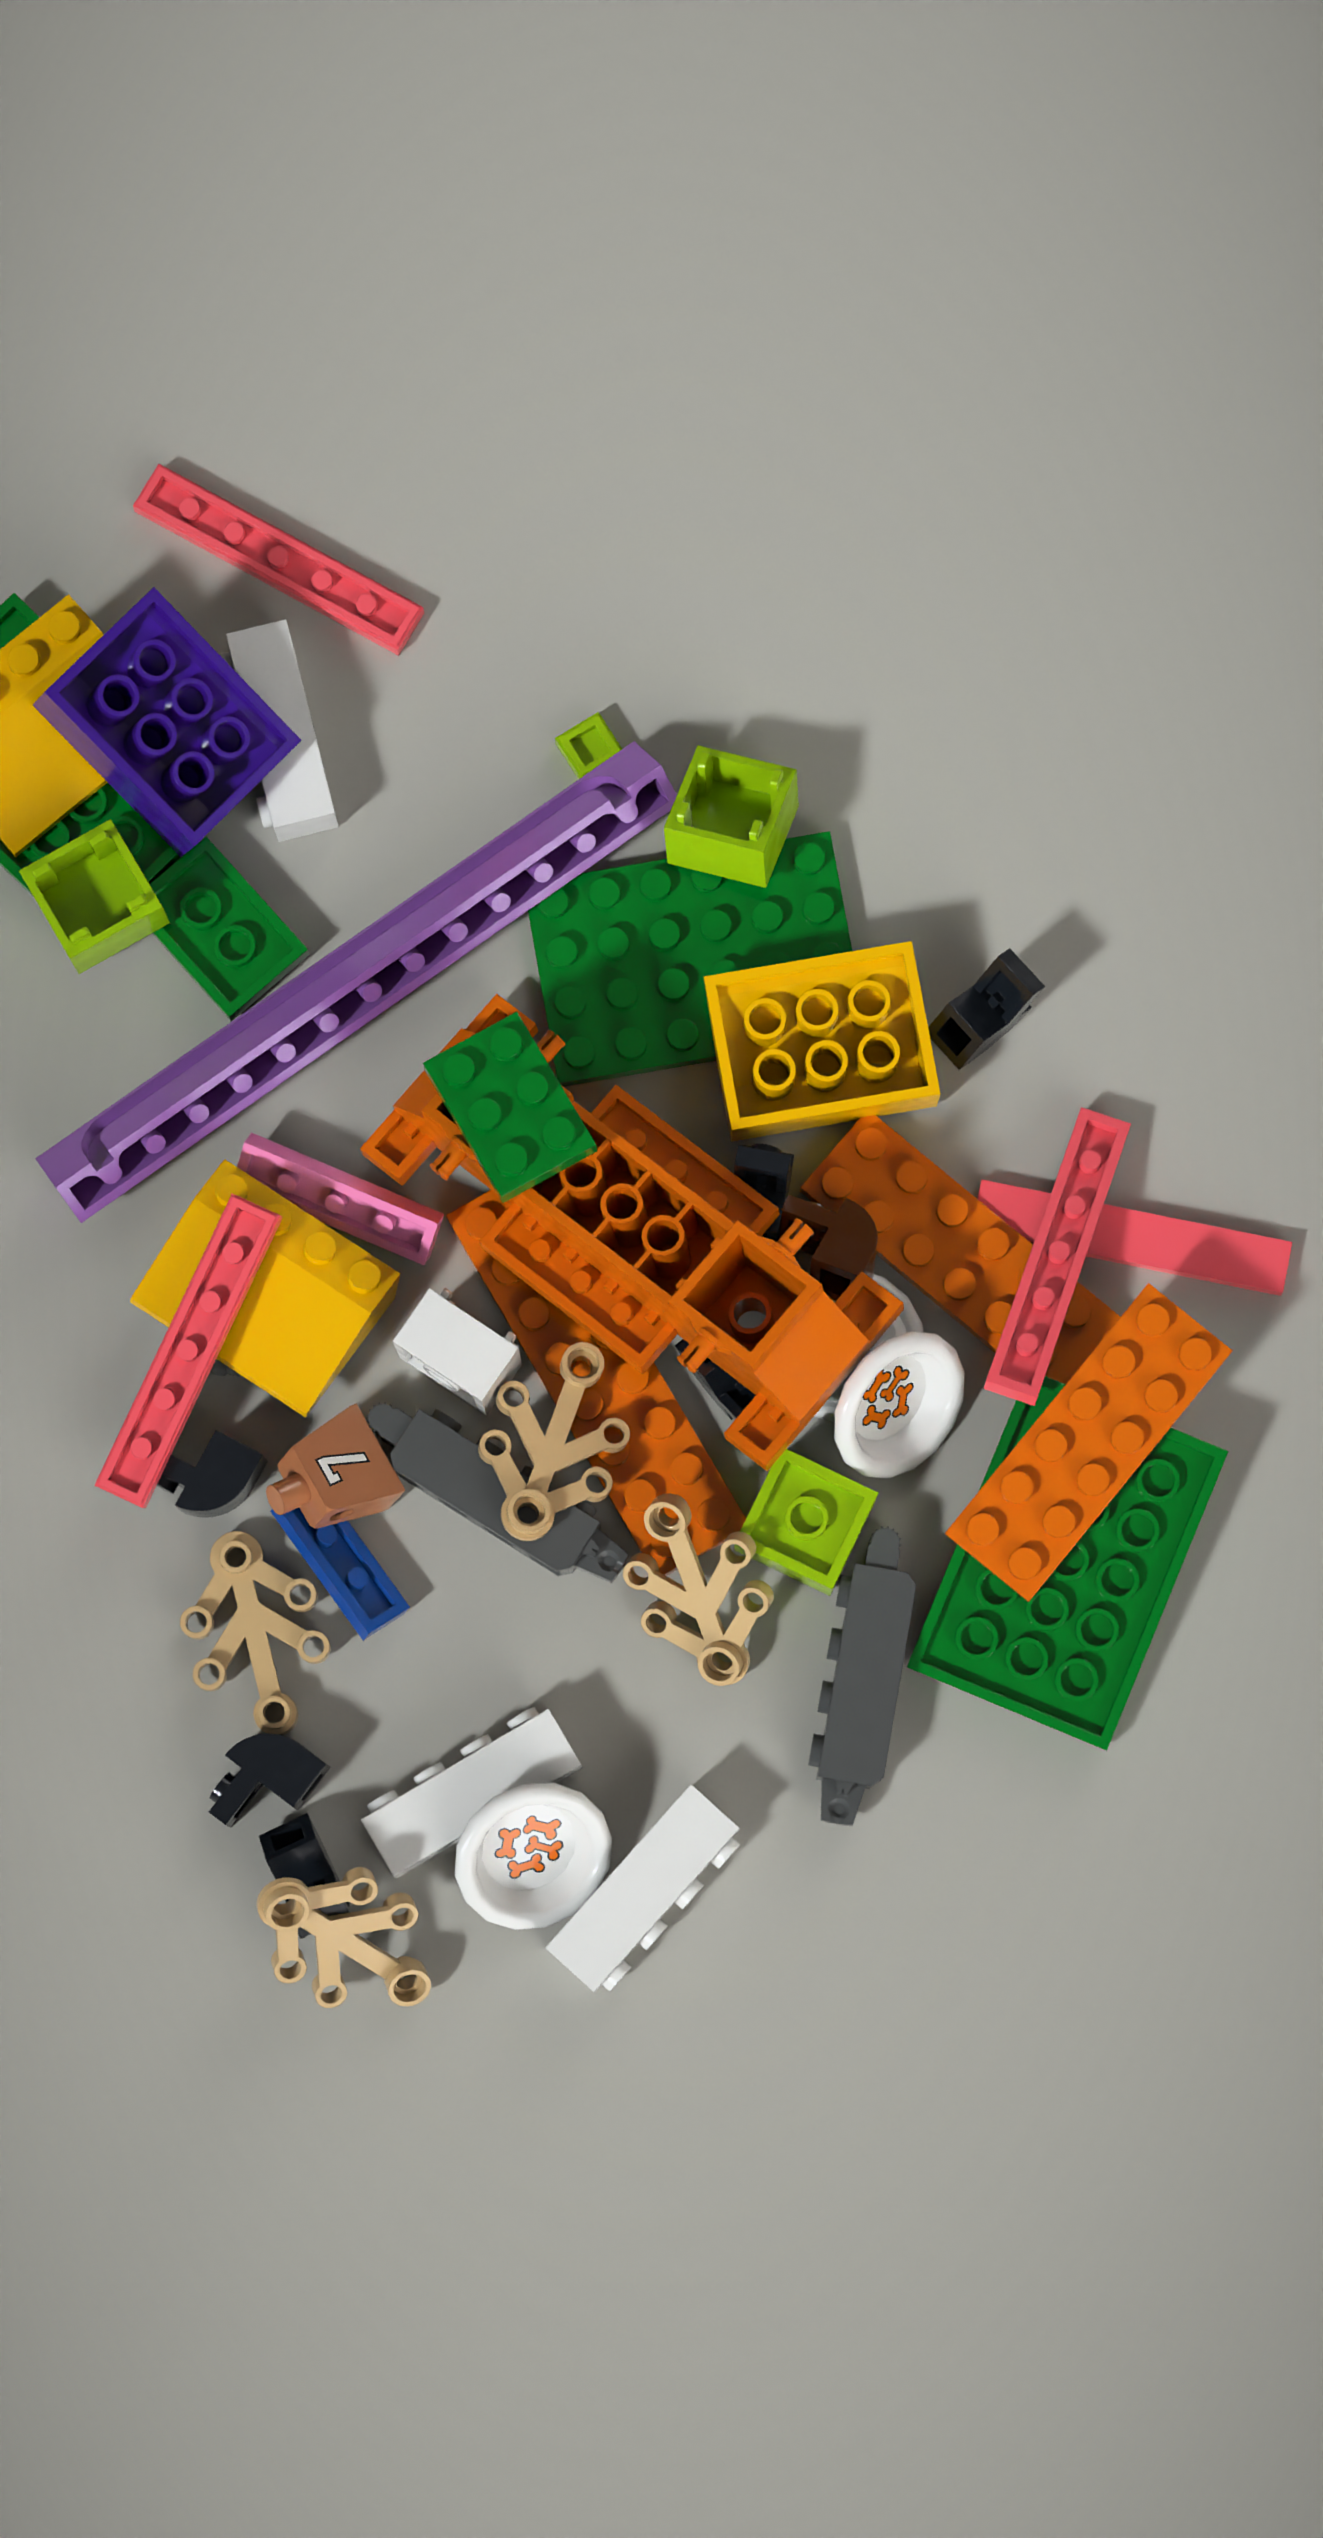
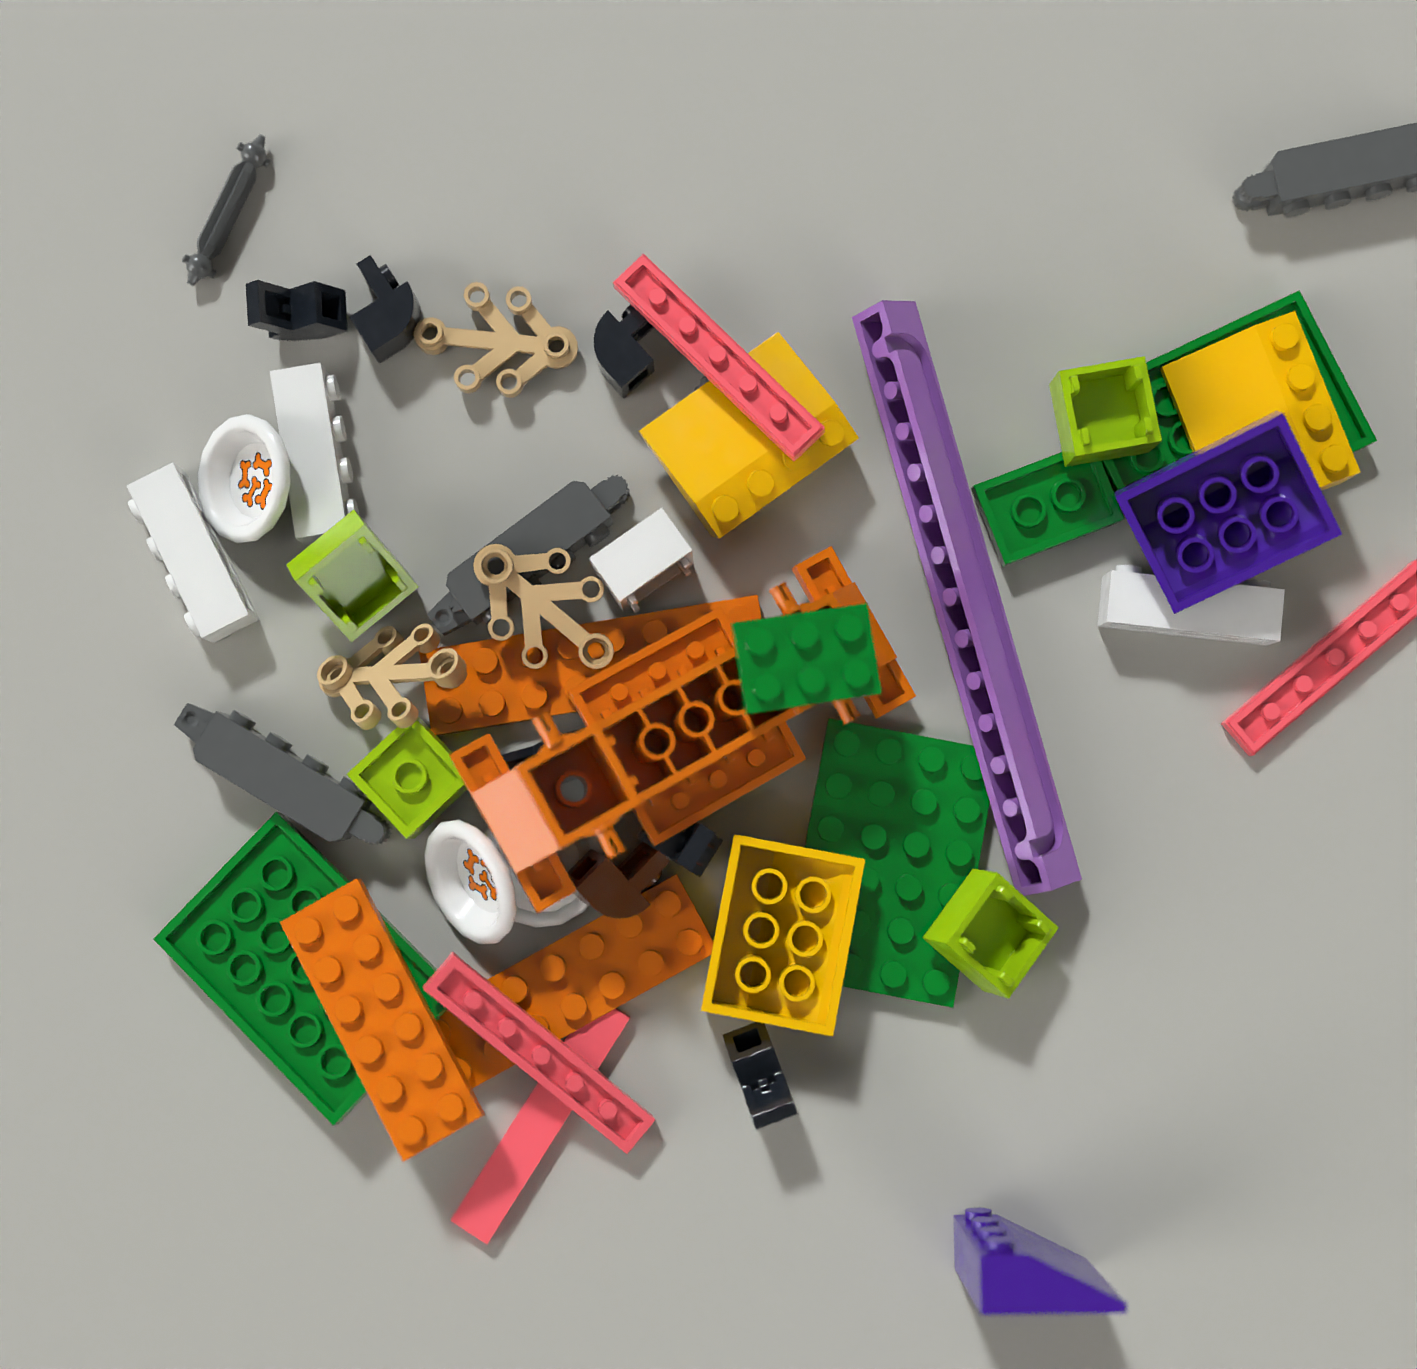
camera: 110 degrees right, 5 degrees up
bright pink plate [237,1133,444,1265] -> none
tan plant [256,1867,431,2008] -> none
nougat torso [266,1403,405,1529] -> none
blue plate [270,1508,410,1641] -> none
lime tile [555,712,622,779] -> none
none -> dark grey wheel [182,135,271,286]
none -> lime container [286,509,419,643]
none -> dark purple slope [953,1207,1127,1315]

